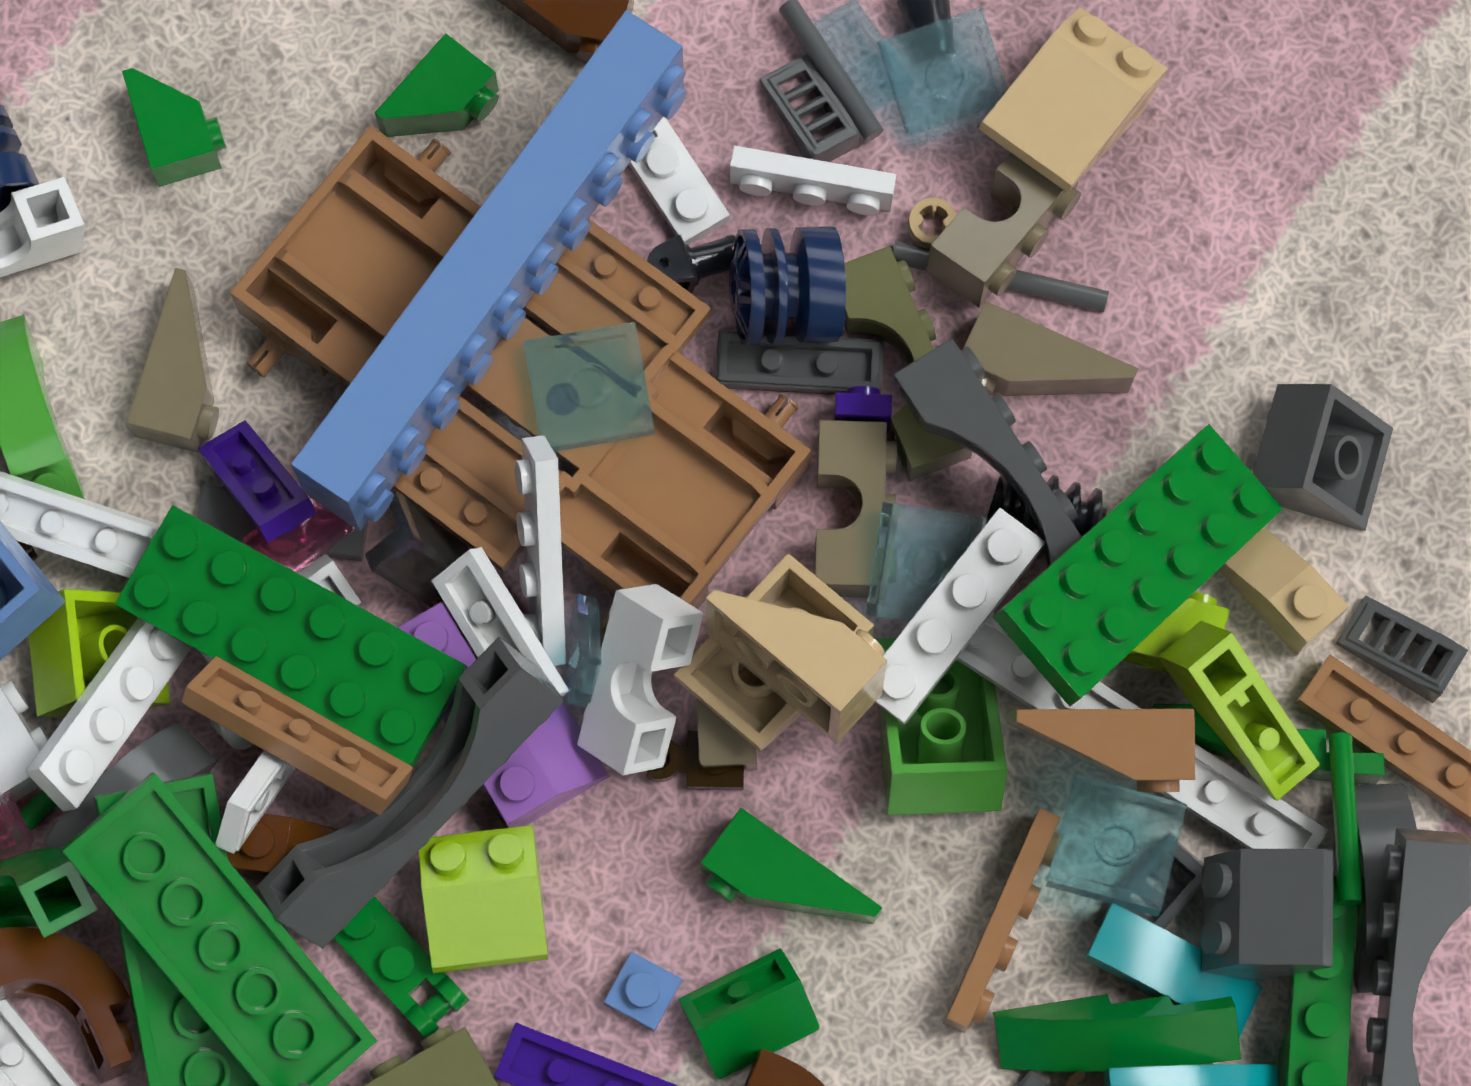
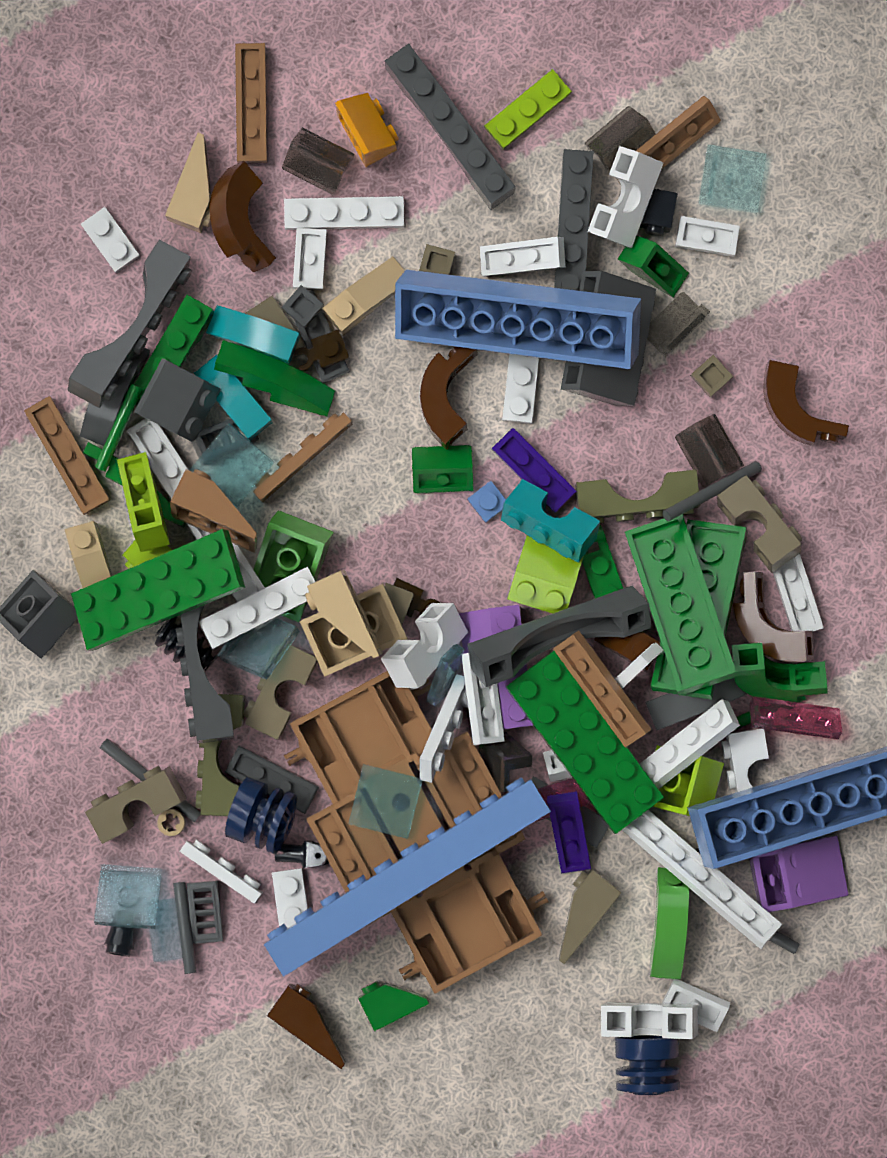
camera: 155 degrees left, 10 degrees up
green slope [122,68,227,187] -> none
green slope [700,808,883,924] -> none
dark purple plate [834,386,892,431] -> none
dark tan slope [964,301,1139,396] -> none
tan slope [978,7,1168,193] -> none
dark grey slope [1336,596,1468,703] -> none
none -> teal arch [501,479,600,563]

